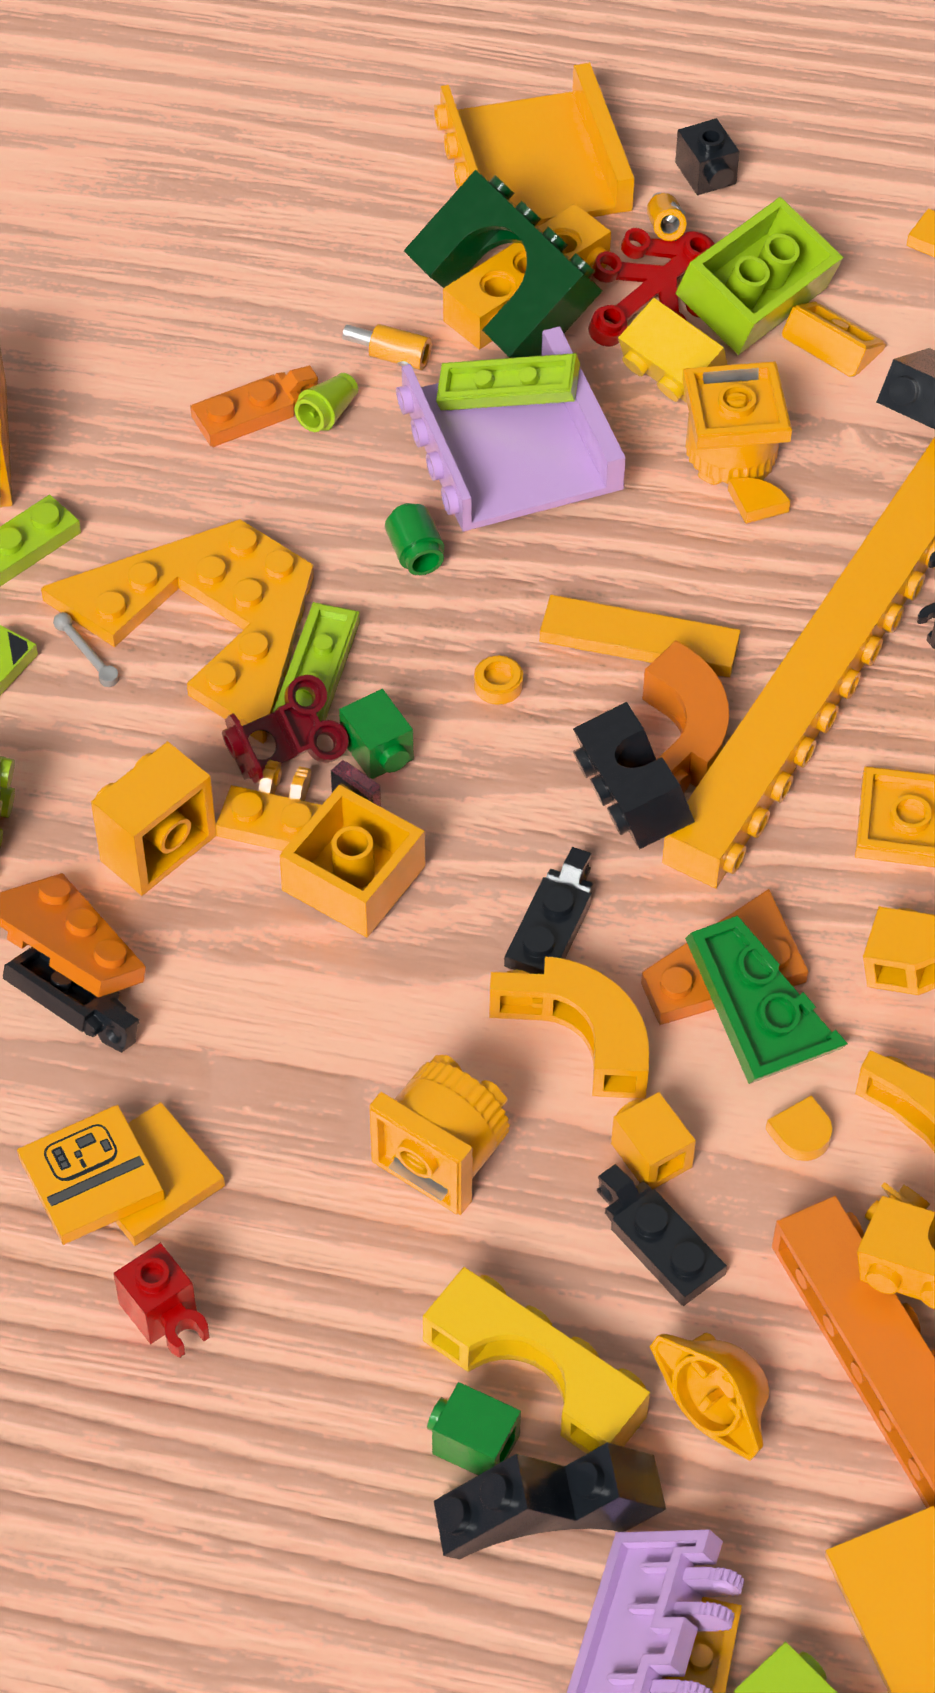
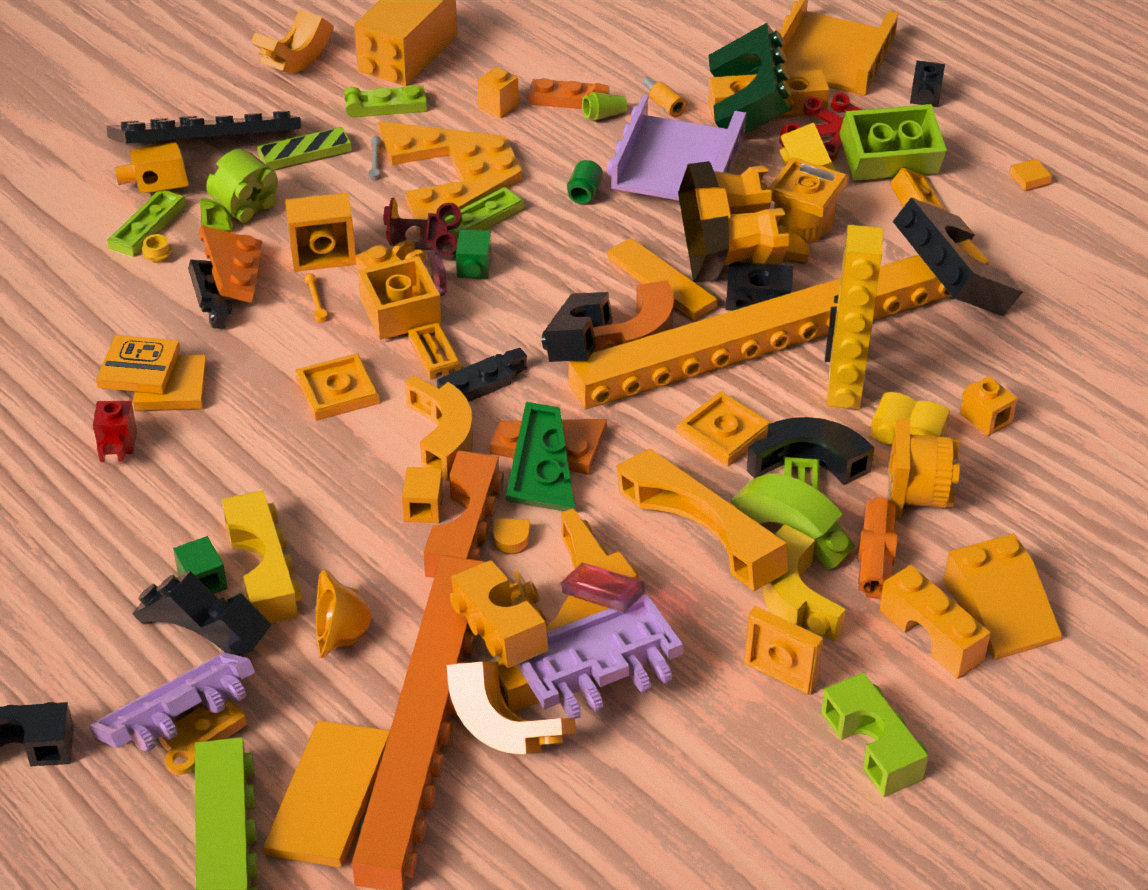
camera: 35 degrees right, 10 degrees down
light orange piece [369,1055,510,1215] -> none
lime tile [436,353,580,411] -> none
light orange tile [474,655,523,705] -> none
black hinge [597,1164,727,1306] -> none
light orange piece [647,192,687,241] -> none
none -> light orange tile [295,353,380,421]
none -> light orange hinge [304,273,328,322]
none -> light orange tile [408,322,461,380]
none -> orange arch [424,450,504,578]
none -> light orange brick [478,66,519,118]
none -> light orange piece [678,161,789,282]
none -> black brick [726,262,793,311]

